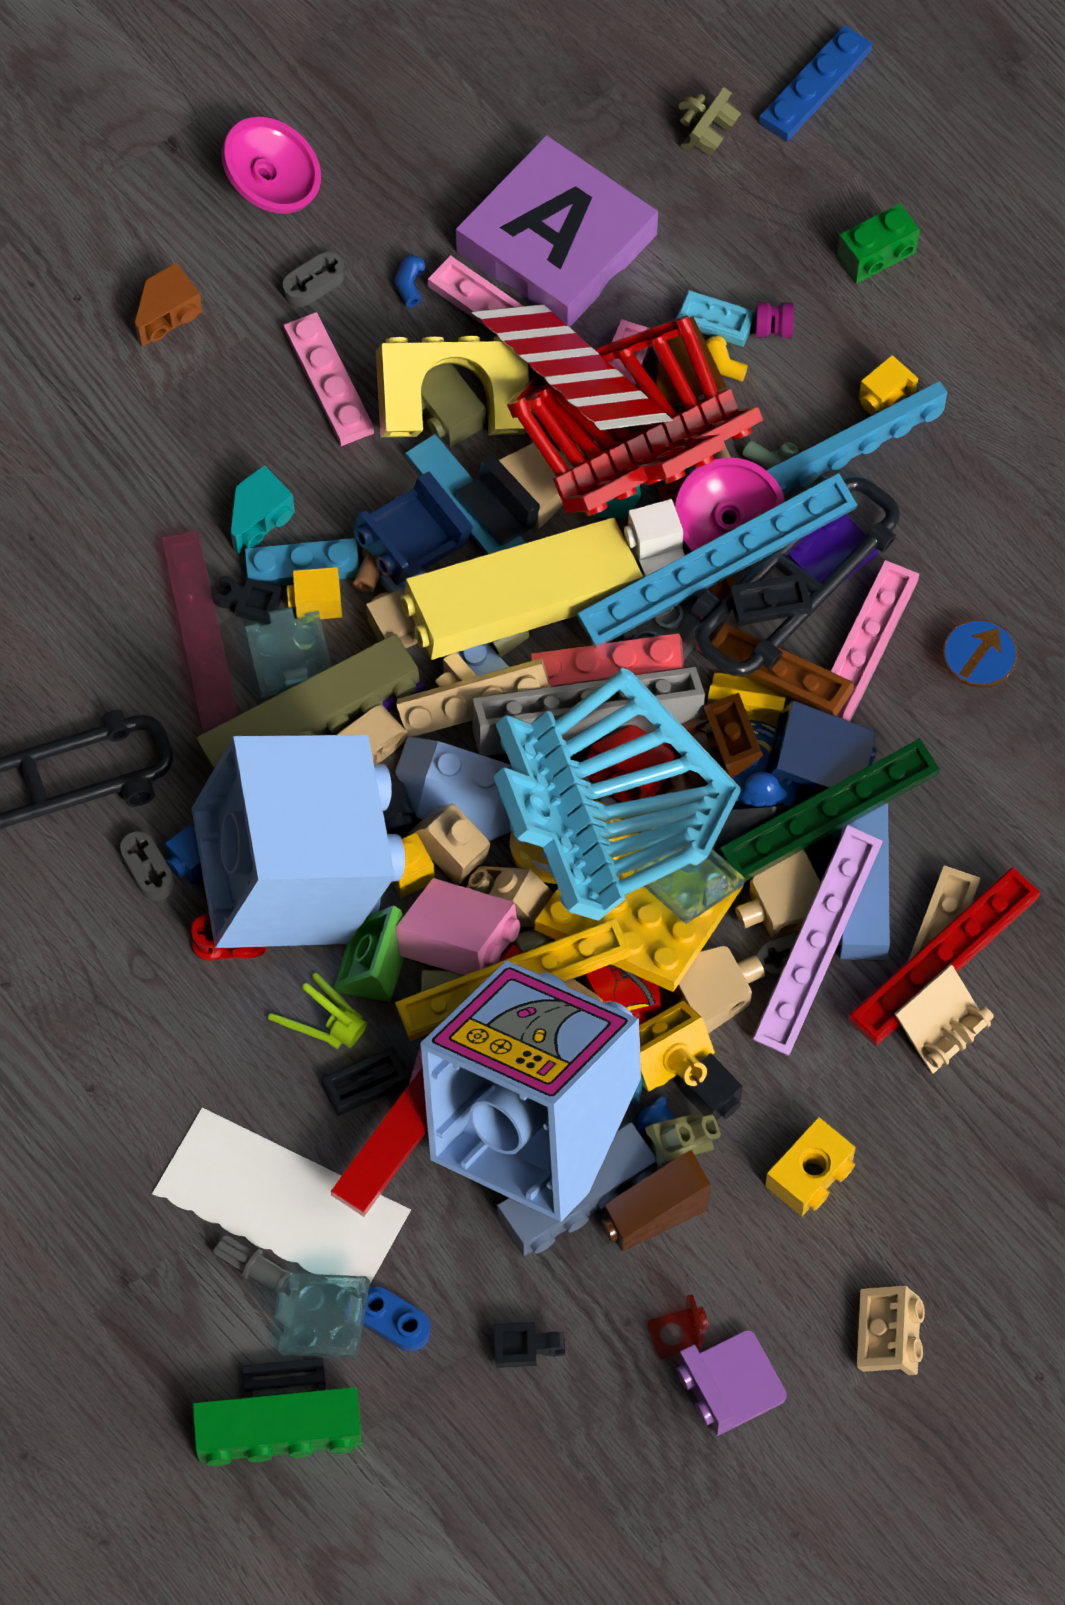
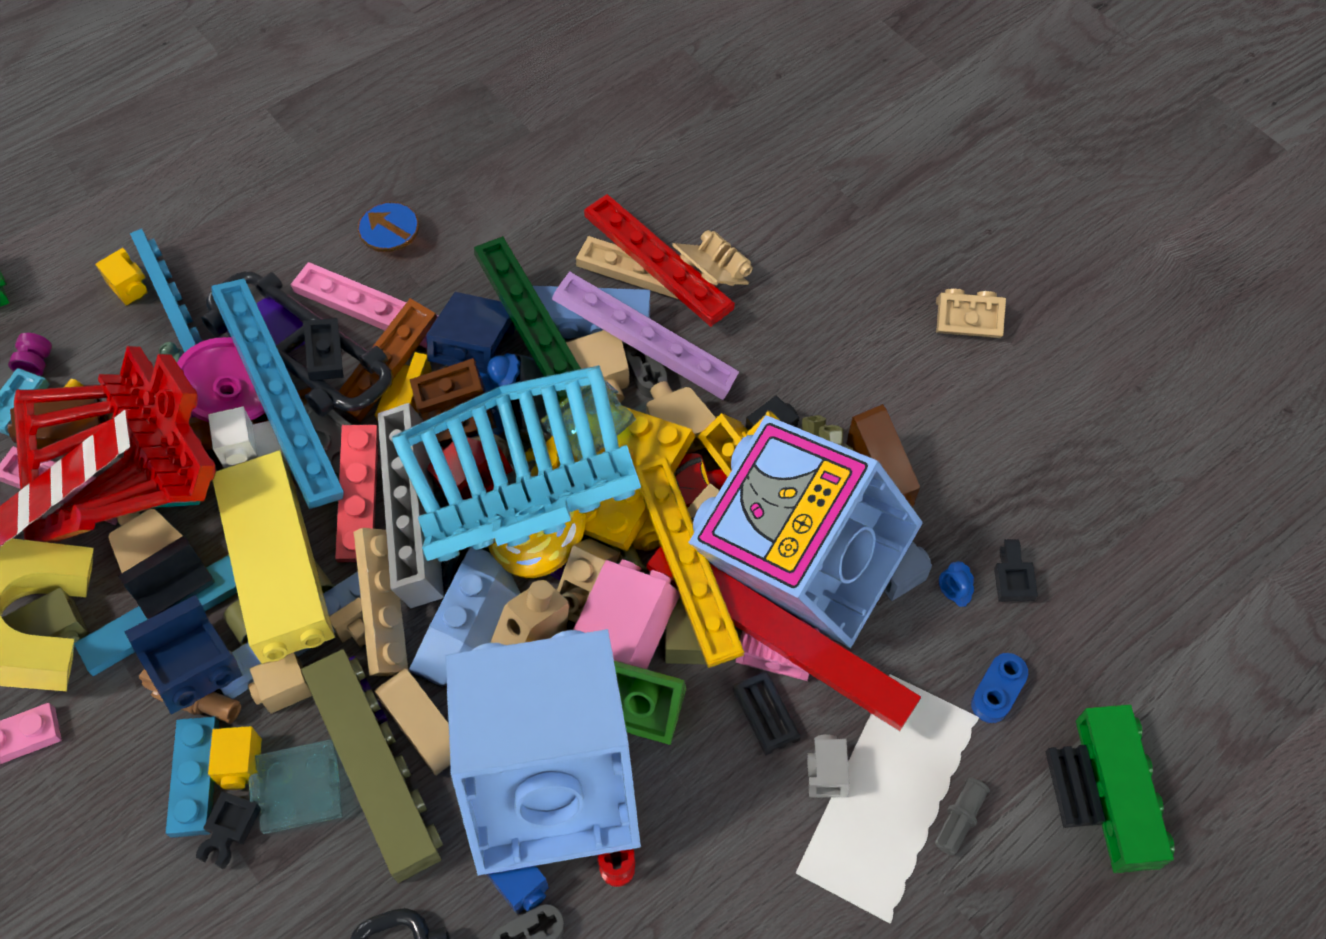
camera: 90 degrees left, 5 degrees down
clear pink tile [162,531,238,734] -> none
teal slope [231,465,295,555] -> none
lime plant [268,973,367,1049] -> none
clear light blue piece [273,1273,370,1358] -> none
clear red bracket [648,1294,709,1359] -> none
medium lavender bracket [676,1330,787,1436] -> none
yellow brick [765,1117,856,1217] -> none
none -> light grey brick [807,735,849,798]
none -> blue piece [939,561,974,607]

